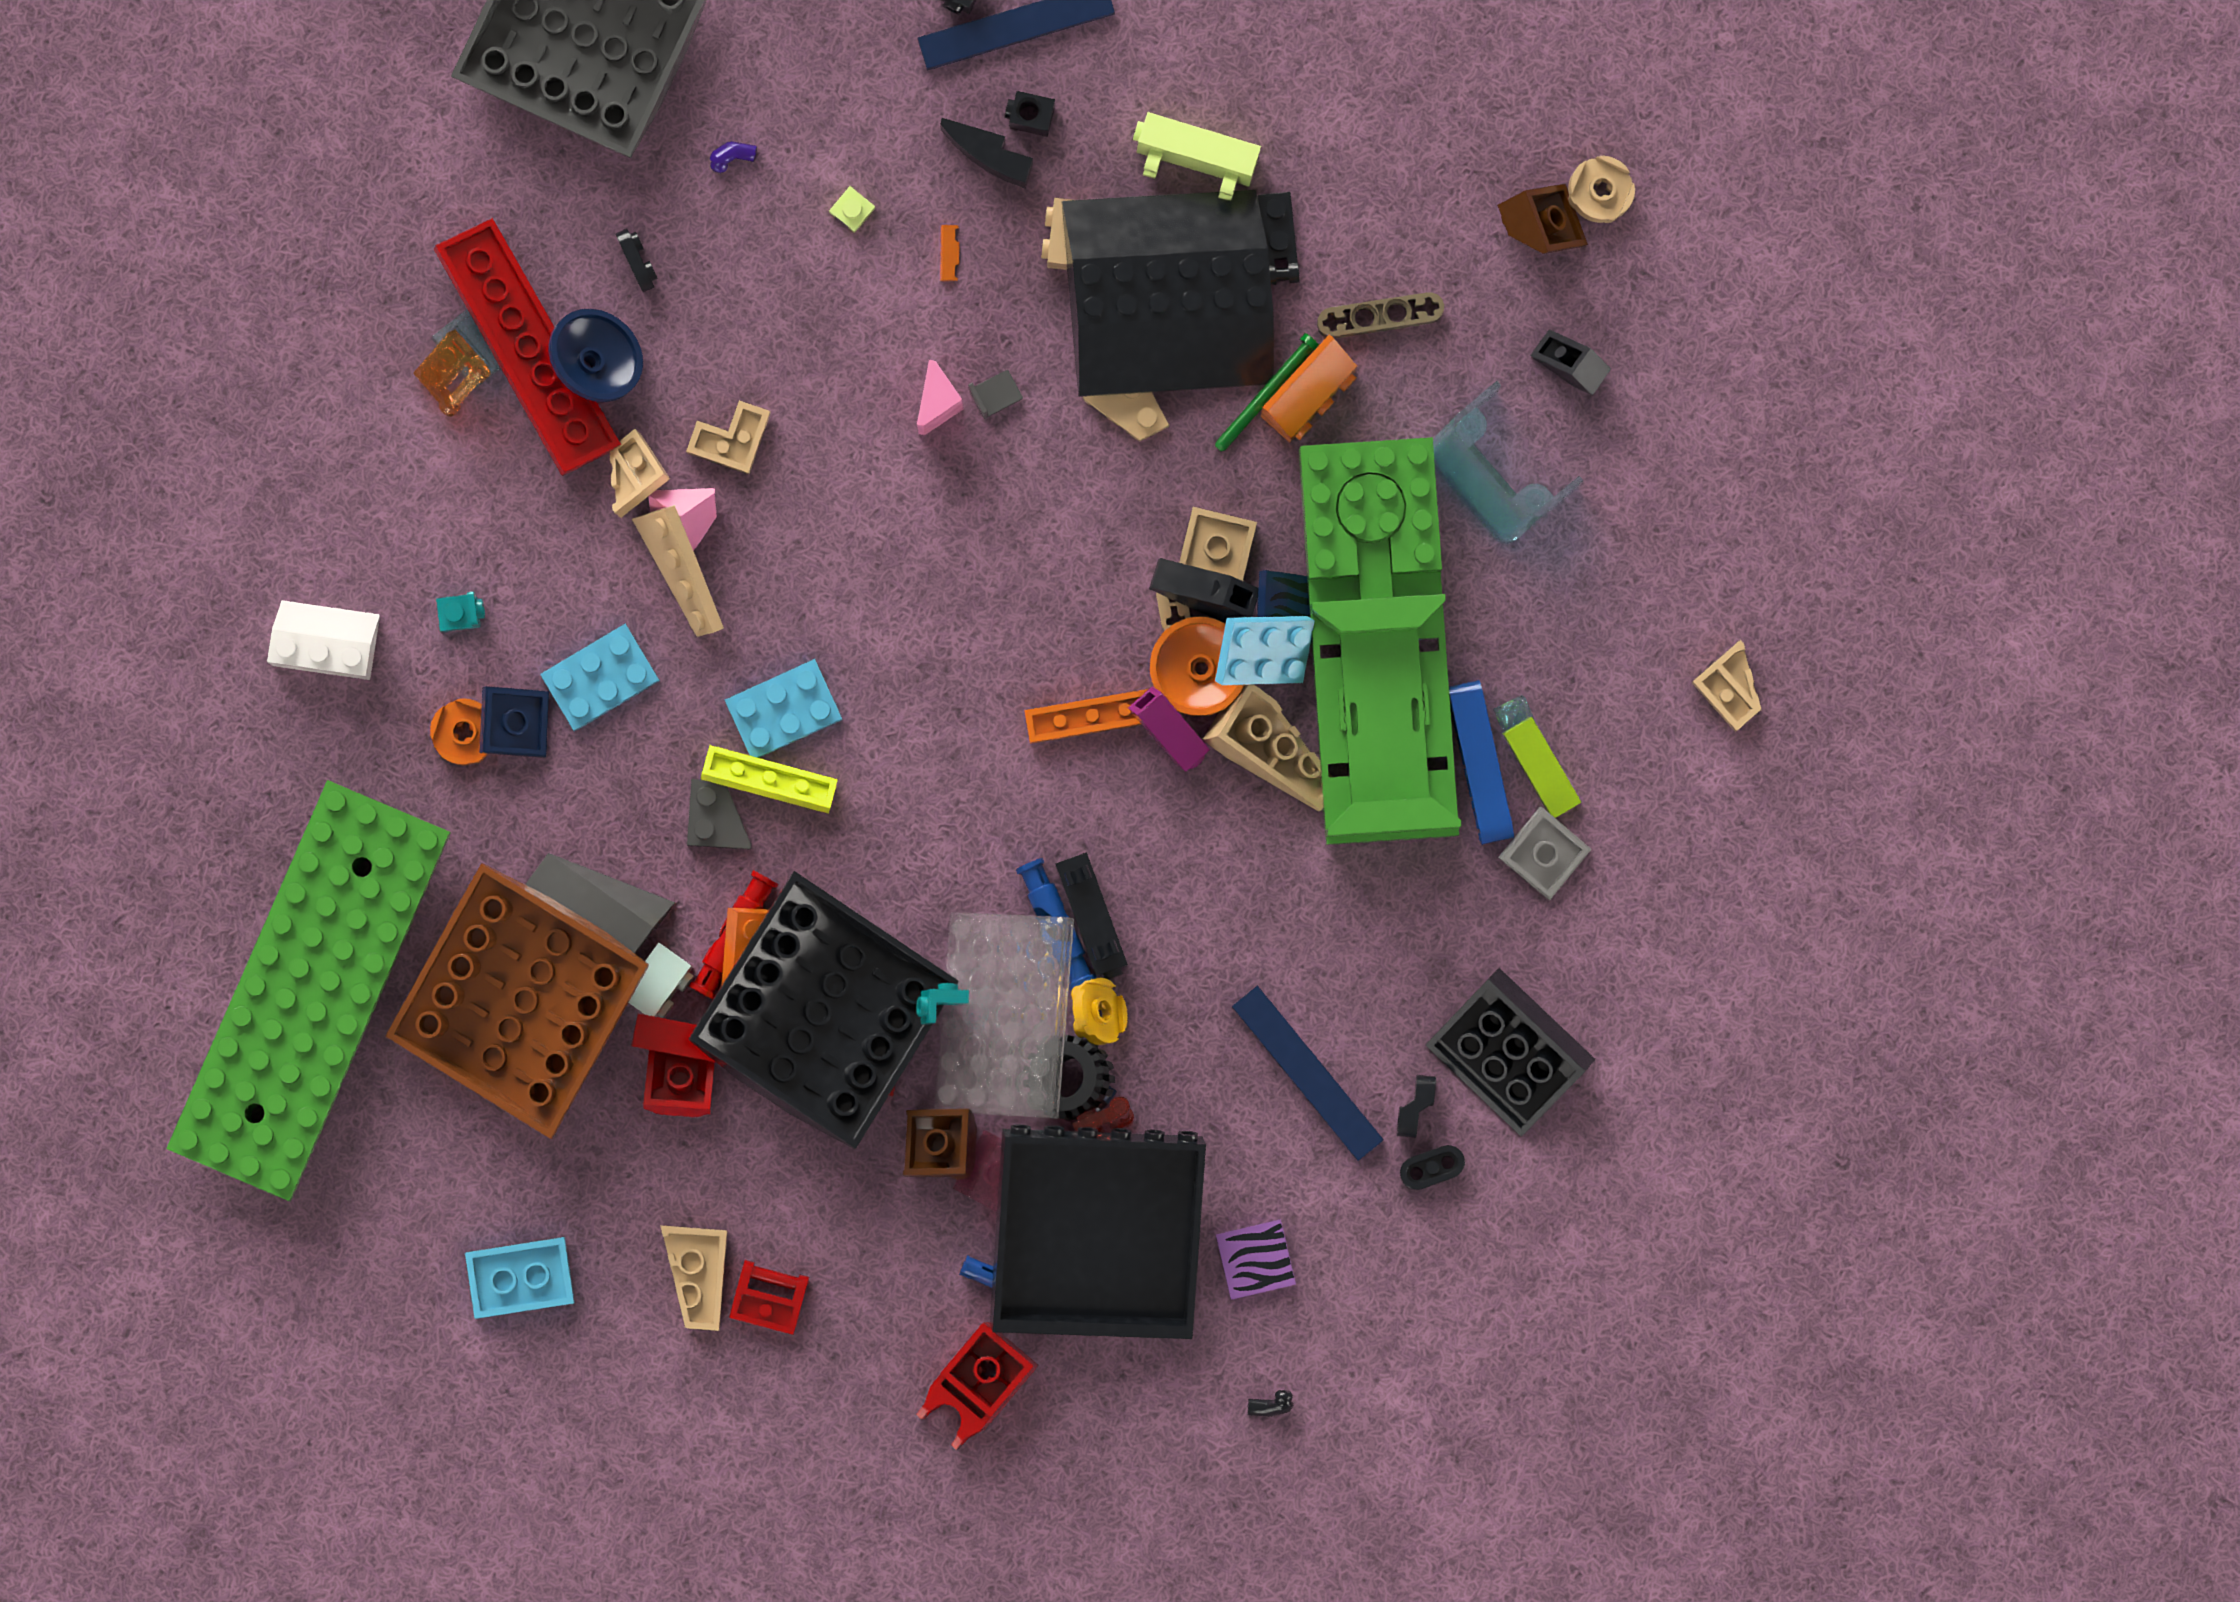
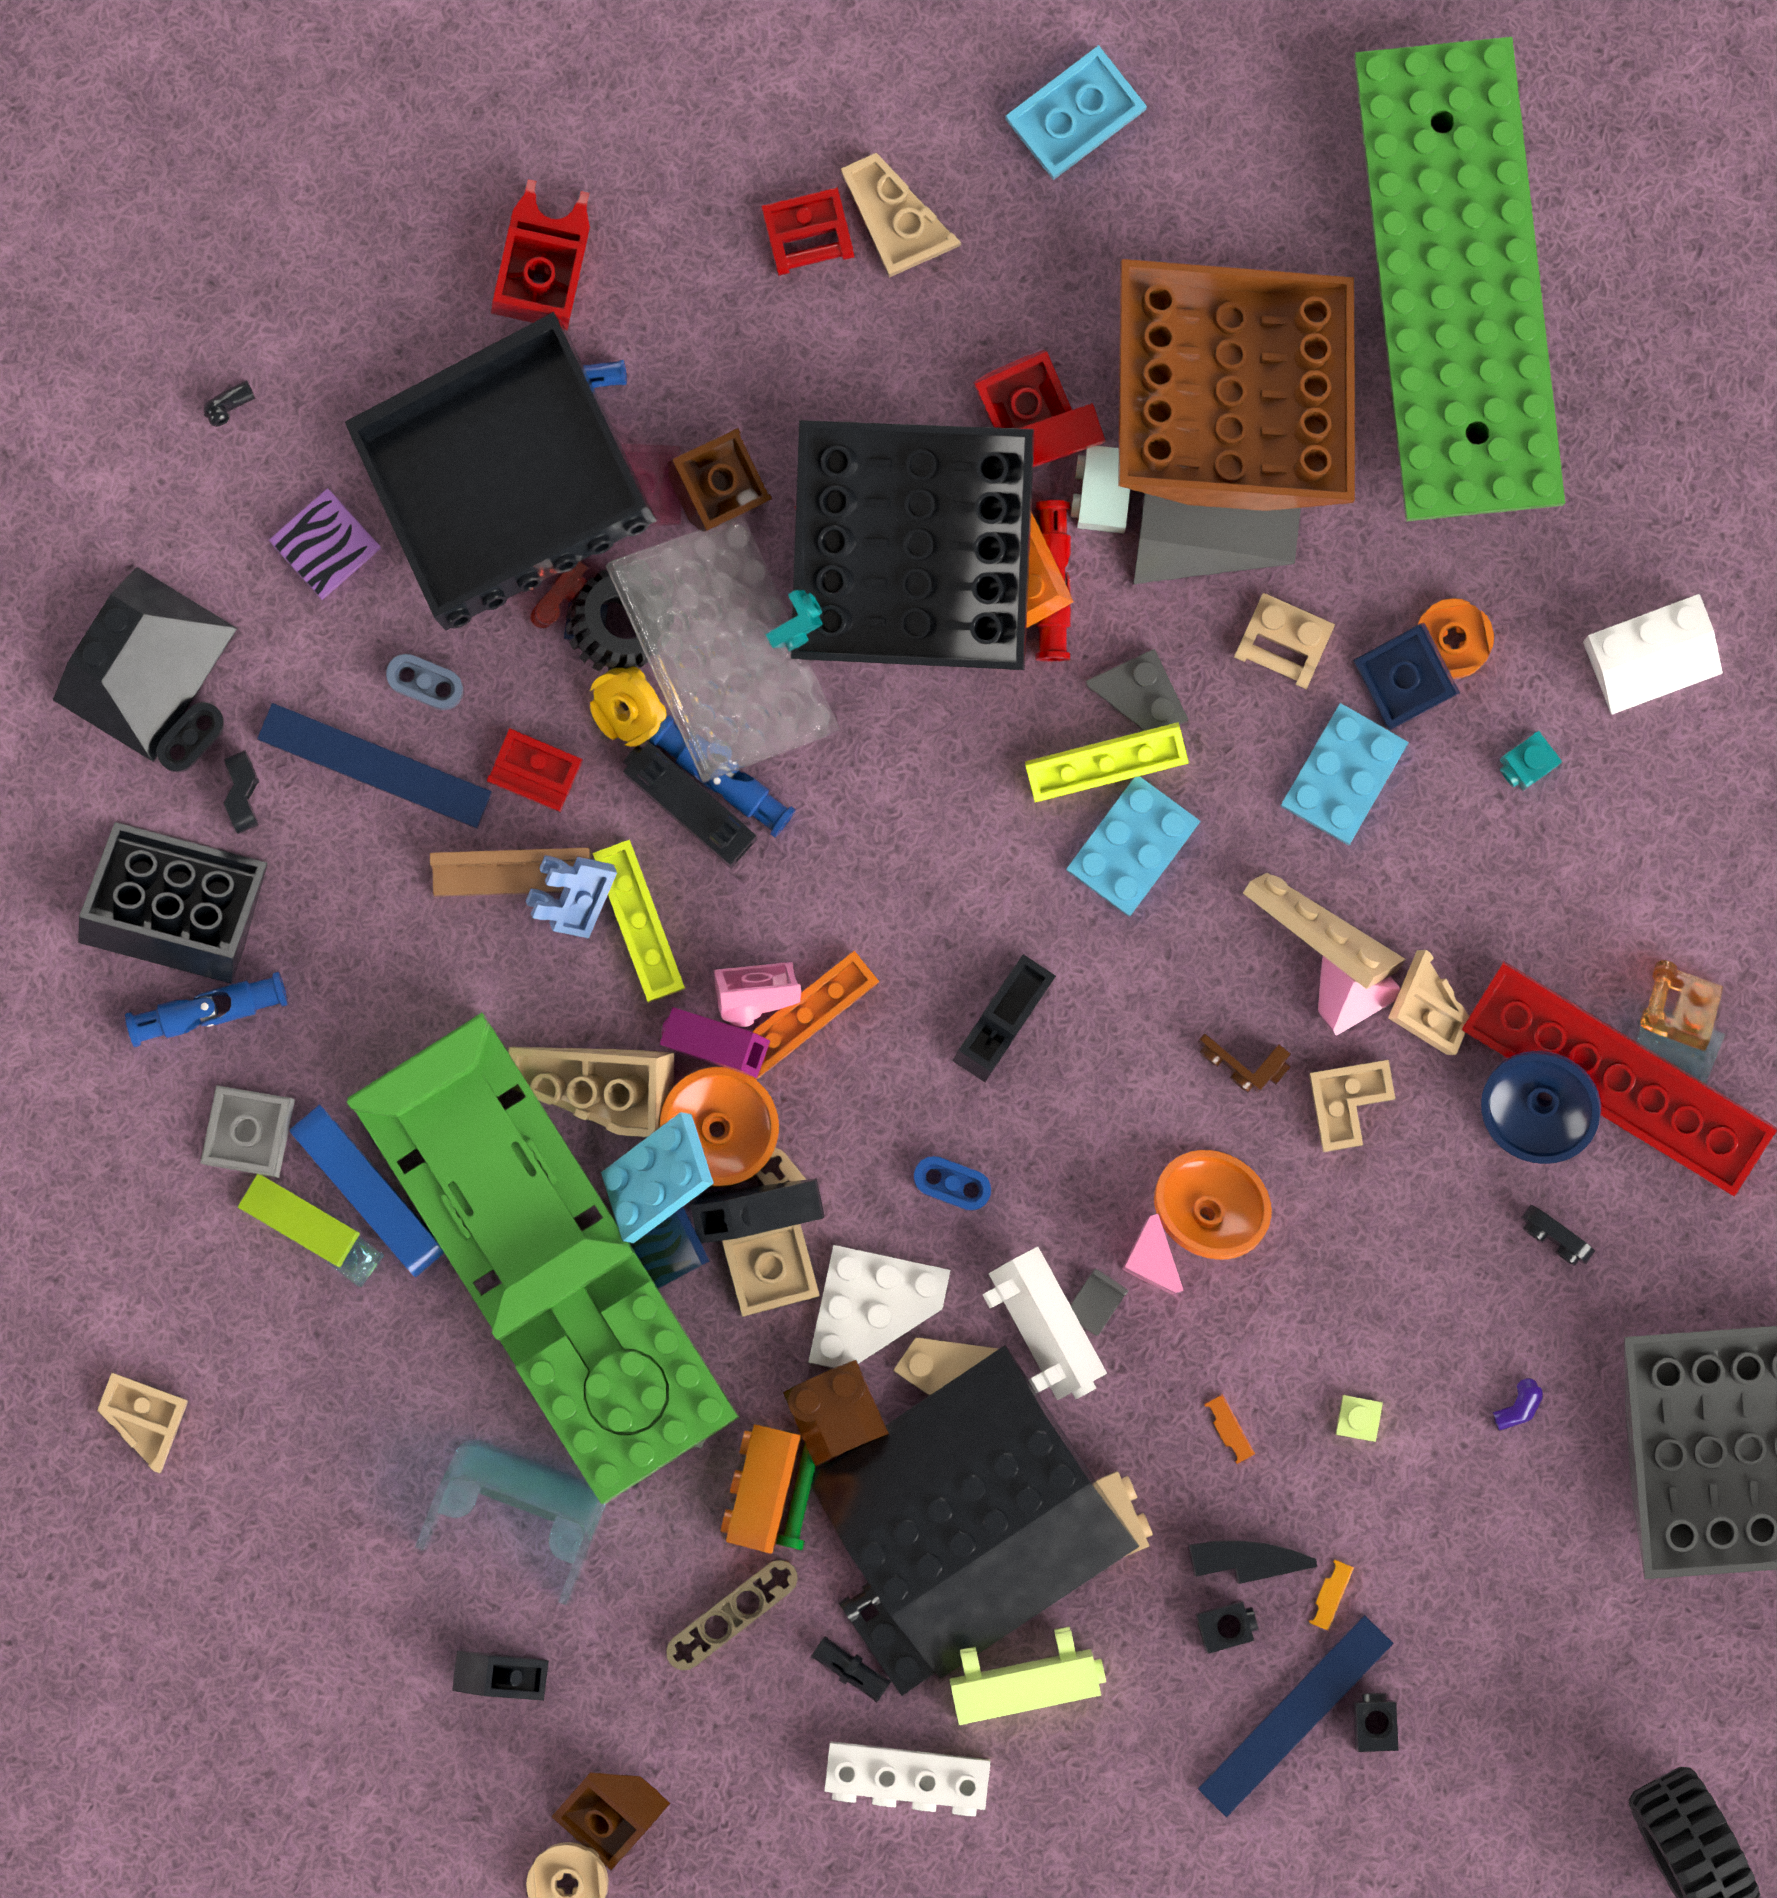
camera: 155 degrees right, 0 degrees up
none -> black slope [53,567,237,762]
none -> blue piece [125,971,289,1048]
none -> sand blue plate [386,654,463,710]
none -> medium nougat fence [430,848,592,897]
none -> red plate [487,728,583,813]
none -> medium blue plate [525,855,617,938]
none -> neon yellow plate [592,839,685,1003]
none -> bright pink slope [714,962,801,1027]
none -> reddish brown slope [783,1360,889,1466]
none -> white plate [808,1245,951,1368]
none -> black pin [811,1636,891,1703]
none -> white brick [825,1741,991,1816]
none -> blue plate [914,1156,991,1211]
none -> black slope [952,954,1056,1082]
none -> white brick [982,1247,1107,1400]
none -> orange dish [1154,1150,1272,1260]
none -> reddish brown bracket [1198,1033,1291,1093]
none -> tan plate [1234,593,1335,689]
none -> light orange piece [1309,1560,1354,1631]

